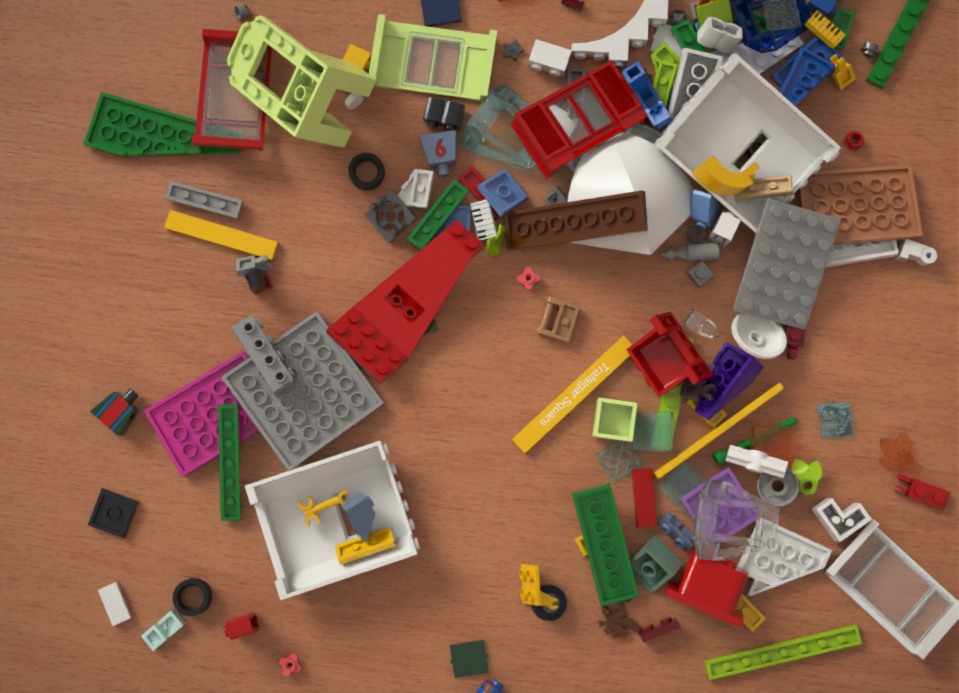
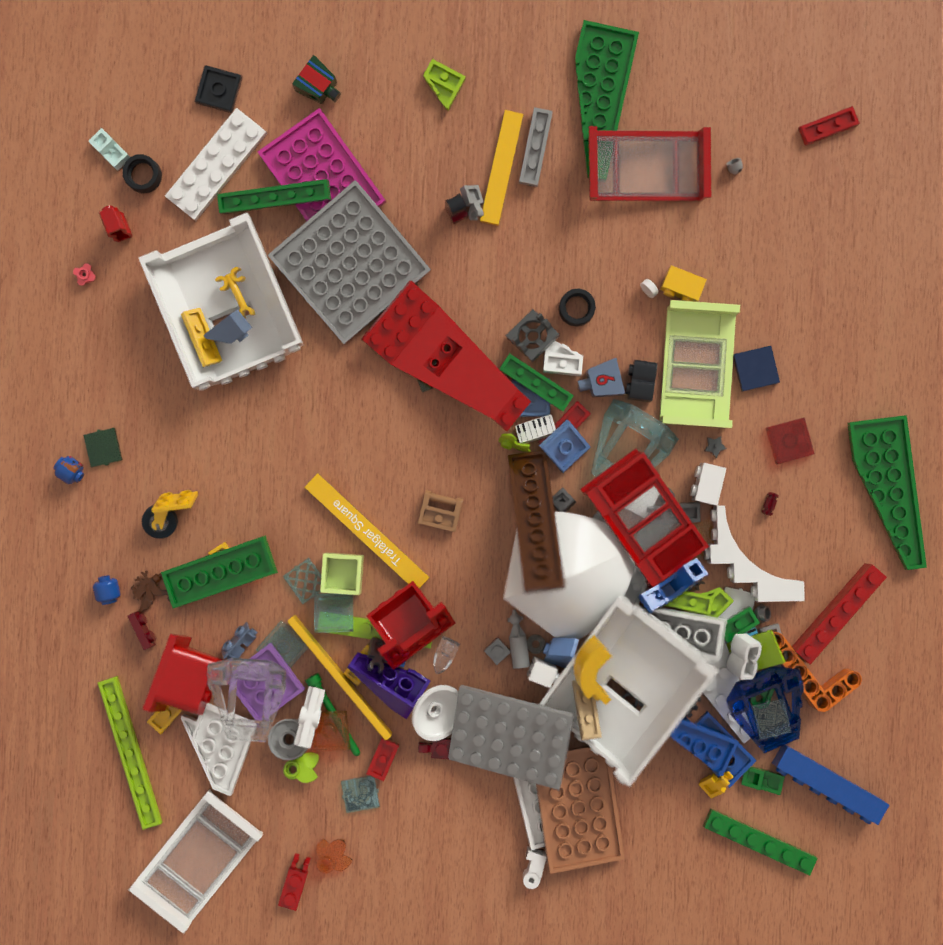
camera: 80 degrees right, 5 degrees up
white tile [98,582,132,626] -> none
yellowish green bracket [227,15,377,148] -> none
light grey brick [232,315,295,395] -> none
coral plate [517,267,540,290] -> none
sand green slope [630,535,683,594] -> none
red tile [632,468,657,528] -> none
yellow tile [805,10,845,49] -> none
white brick [811,498,872,542] -> none
red plate [844,131,864,150] -> none
flat silver plate [860,42,879,57] -> none
none -> blue head [93,575,121,605]
none -> white plate [165,108,267,221]
none -> red plate [366,737,400,781]
none -> lime wing [423,59,466,111]

